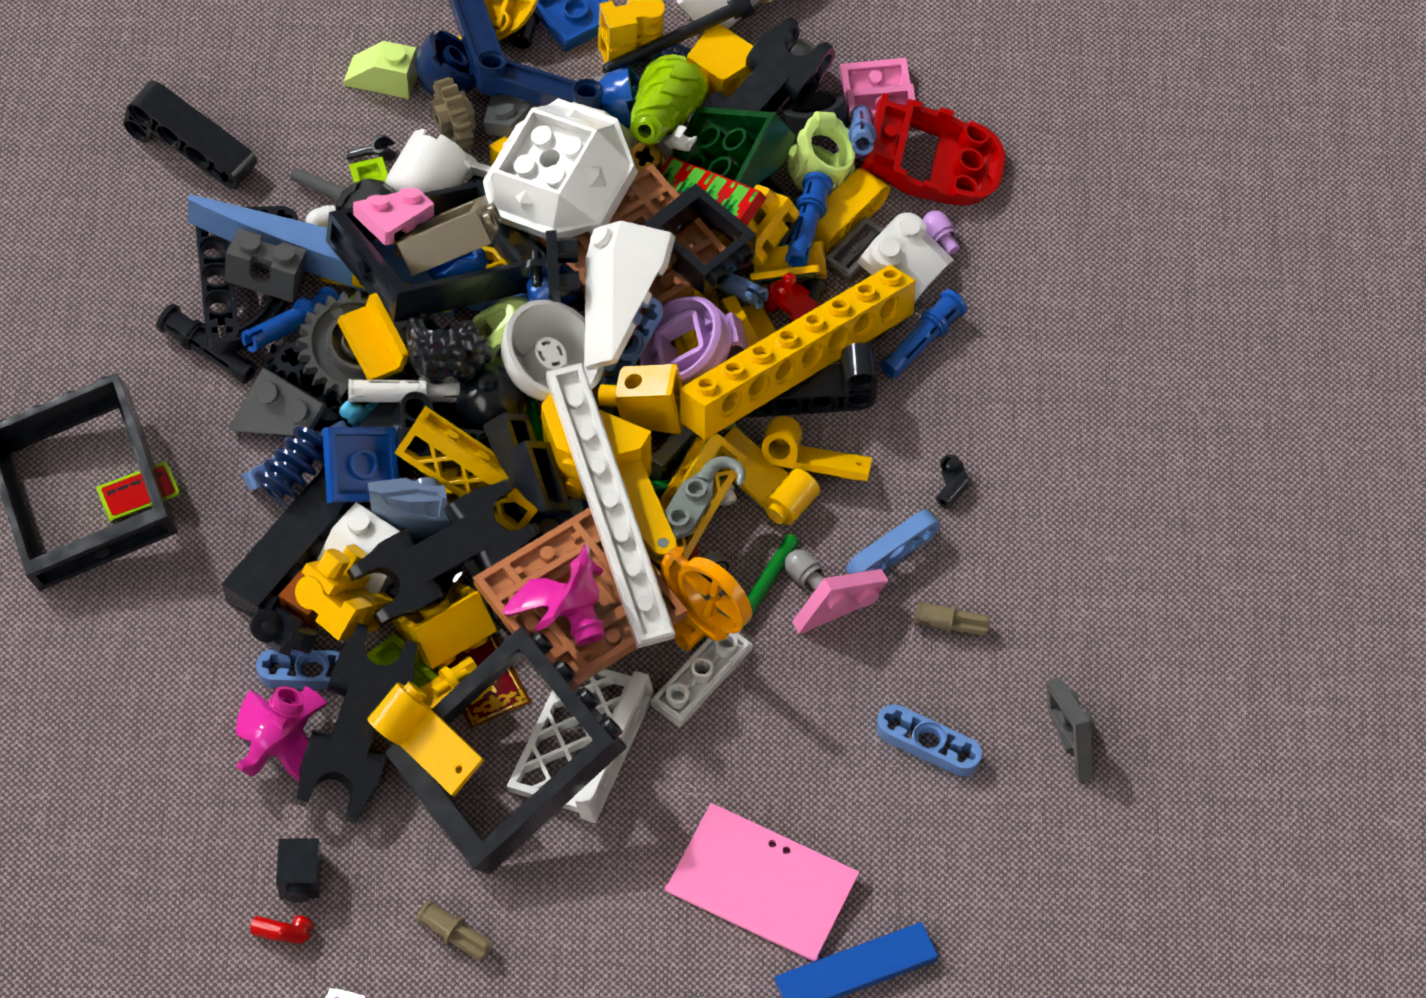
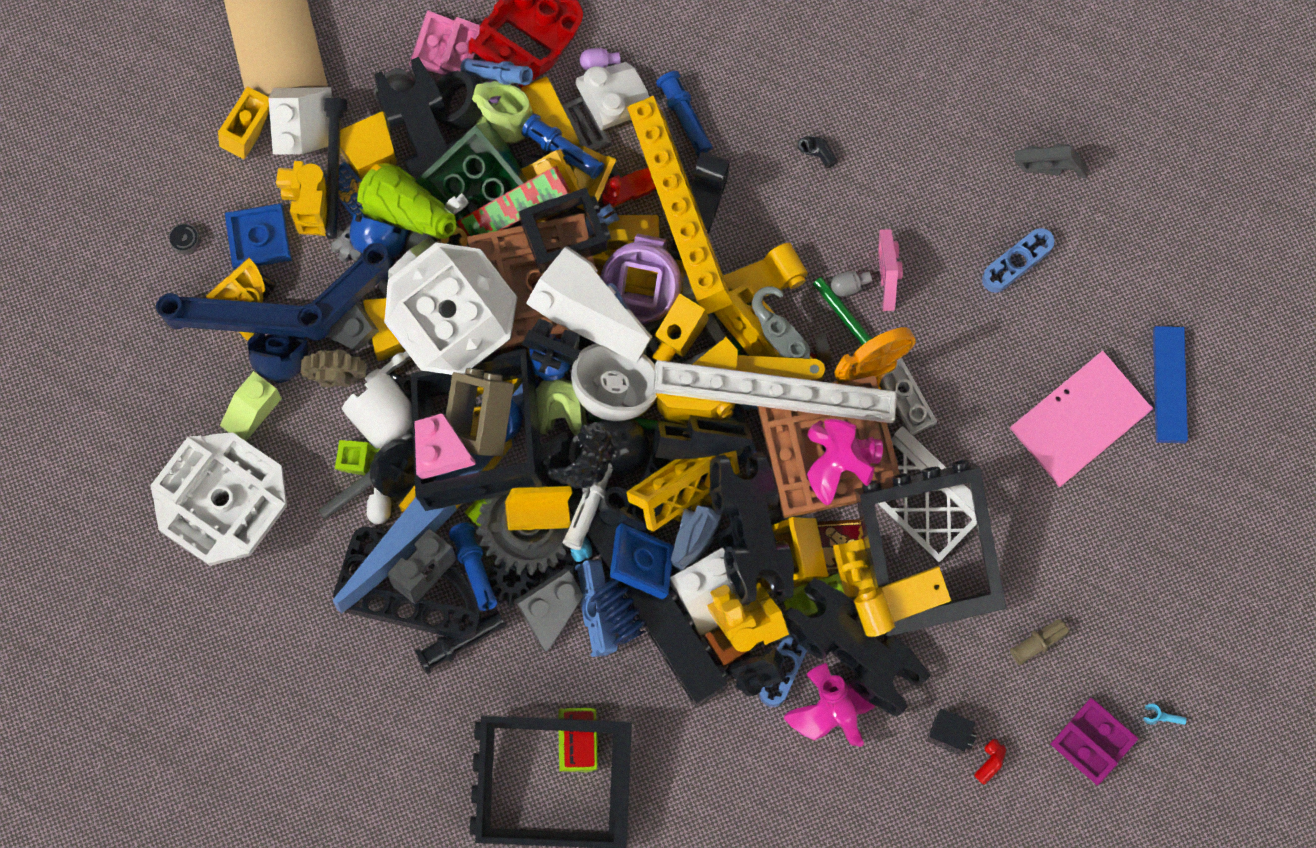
camera: 65 degrees left, 15 degrees up
black beam [123,80,257,189] -> none
black hand [346,135,397,161] -> none
yellow door [761,416,872,481] -> none
medium blue beam [846,509,941,574] -> none
dark tan axle [914,601,990,636] -> none
none -> white piece [151,432,287,566]

